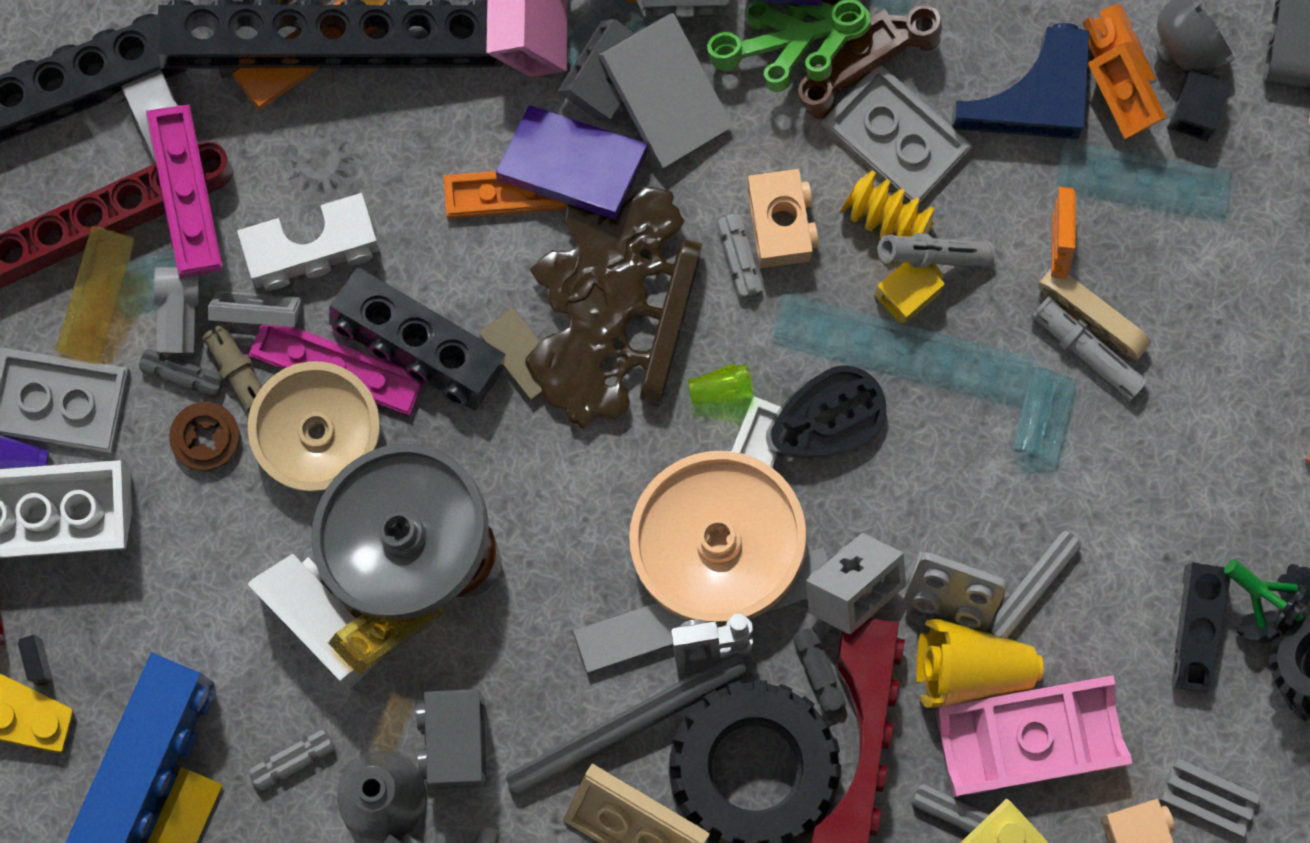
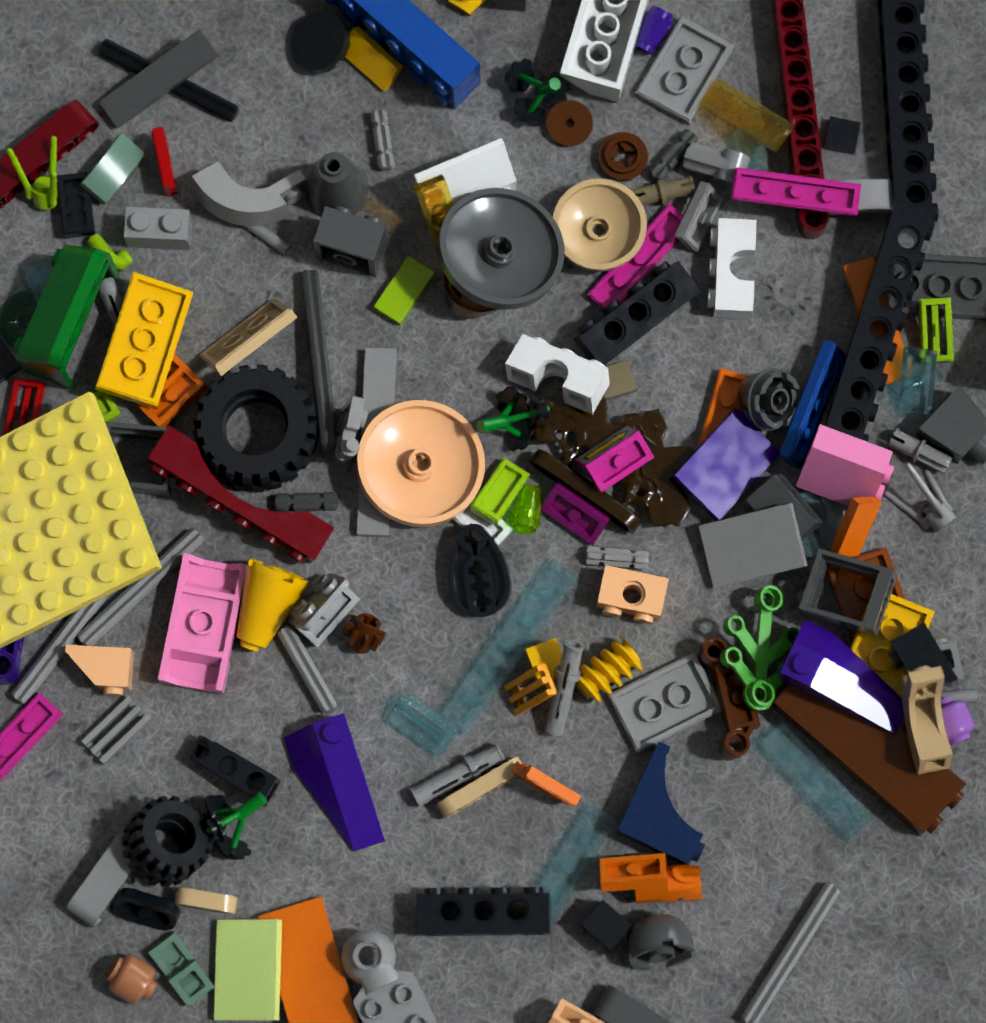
camera: 110 degrees right, 0 degrees up
light grey brick [806,533,906,635] -> none
none -> dark purple wedge [283,713,385,851]
none -> reddish brown gear [342,613,386,654]
none -> lime tile [374,256,435,326]
none -> black brick [417,887,551,936]
none -> lime tile [469,457,530,527]
none -> black plant [477,386,550,451]
none -> light orange tile [504,663,557,716]
none -> black plant [505,58,570,125]
none -> white arch [505,334,610,414]
none -> magenta plate [540,481,612,546]
none -> reddish brown piece [546,100,593,146]
none -> dark pink panel [575,425,654,493]
none -> dark grey cone [737,368,800,431]
none -> blue tile [779,340,846,469]
none -> black tile [823,116,861,155]

